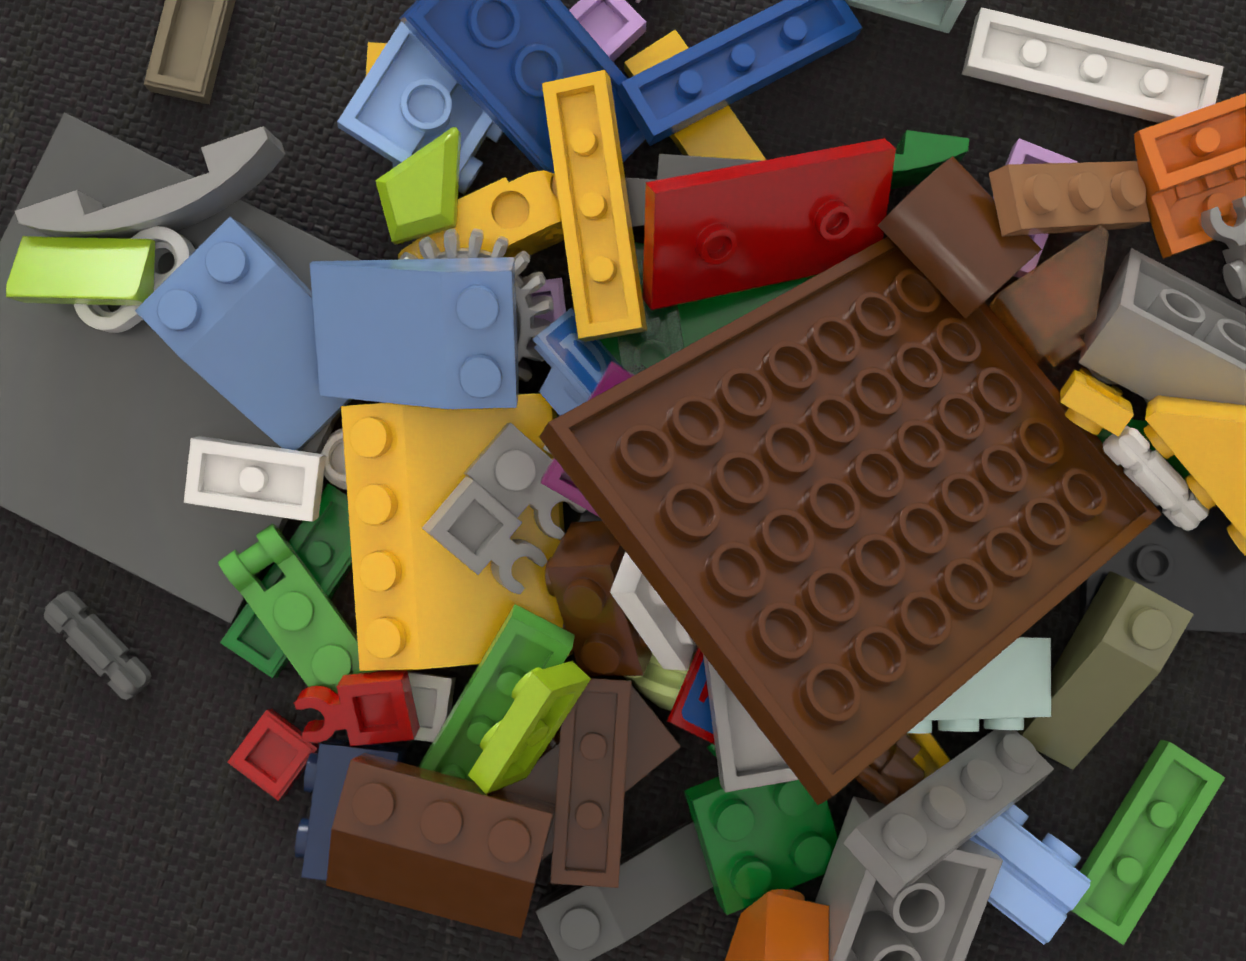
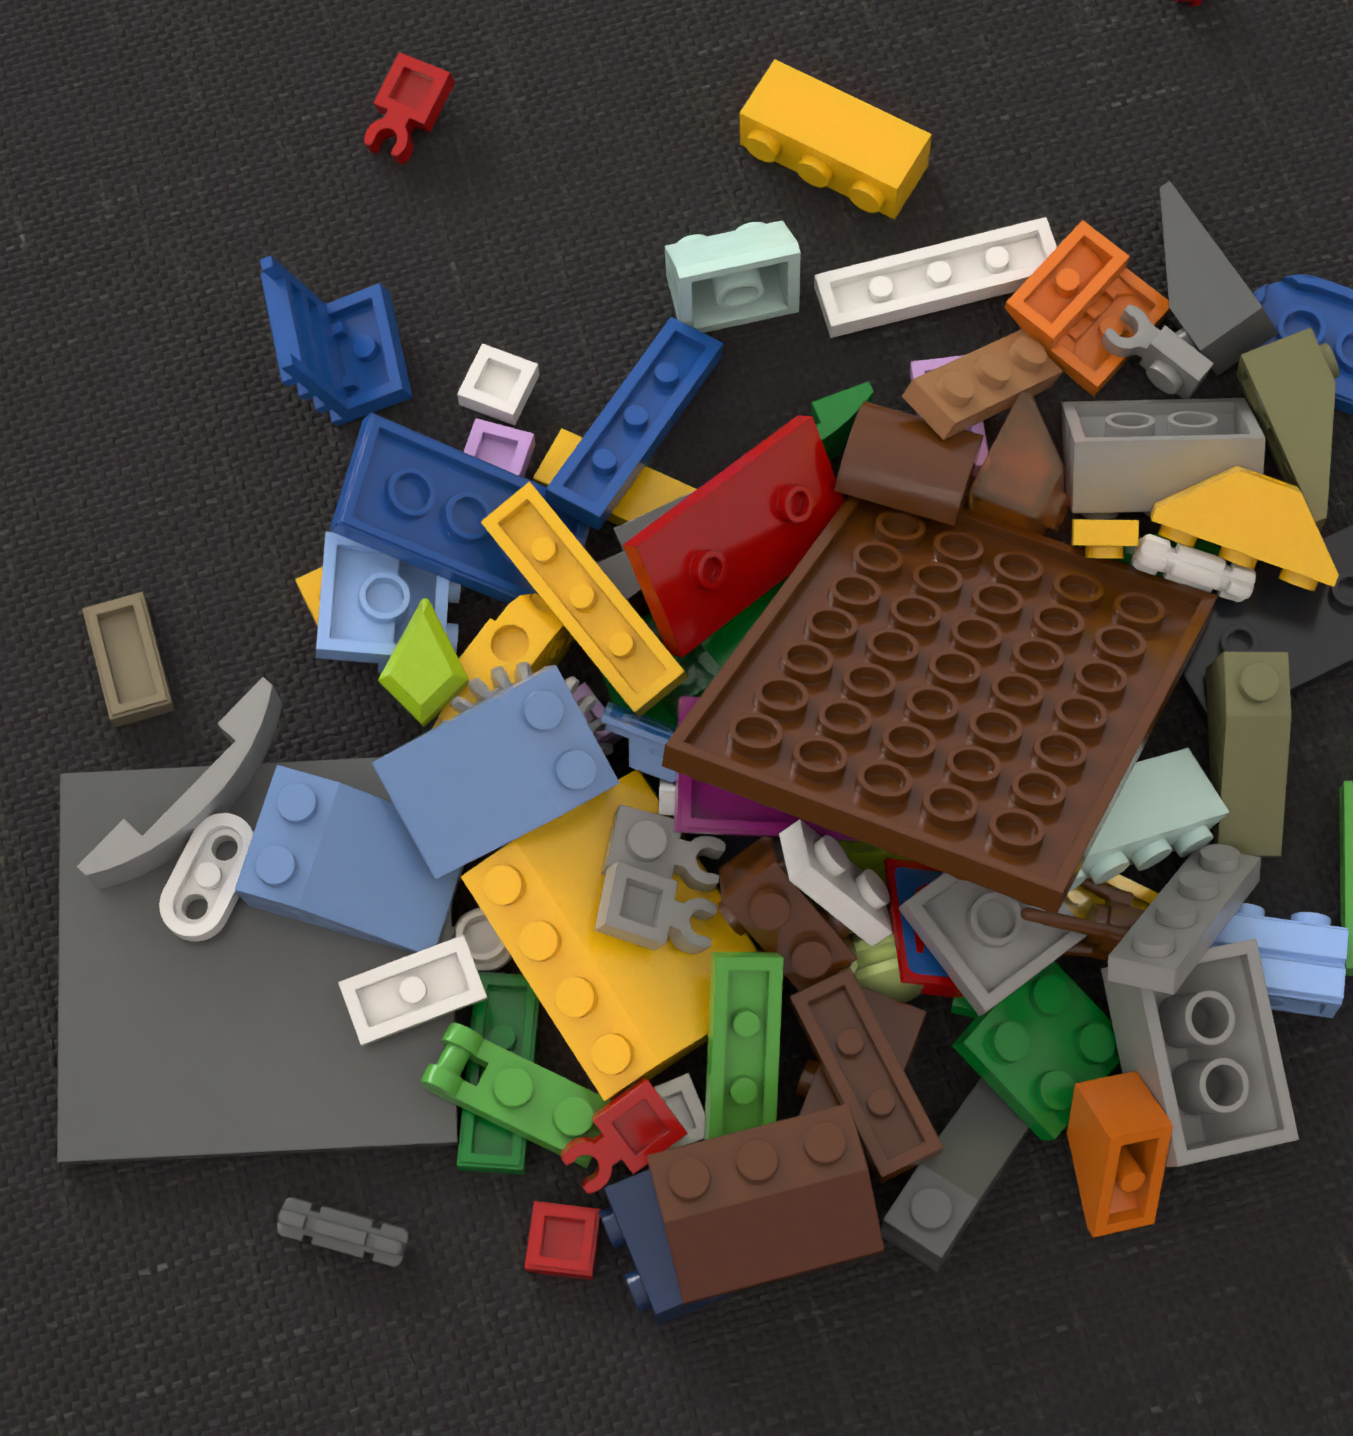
camera: 25 degrees left, 15 degrees down
lime slope [6,236,155,306] -> none
lime plate [468,661,591,794] -> none

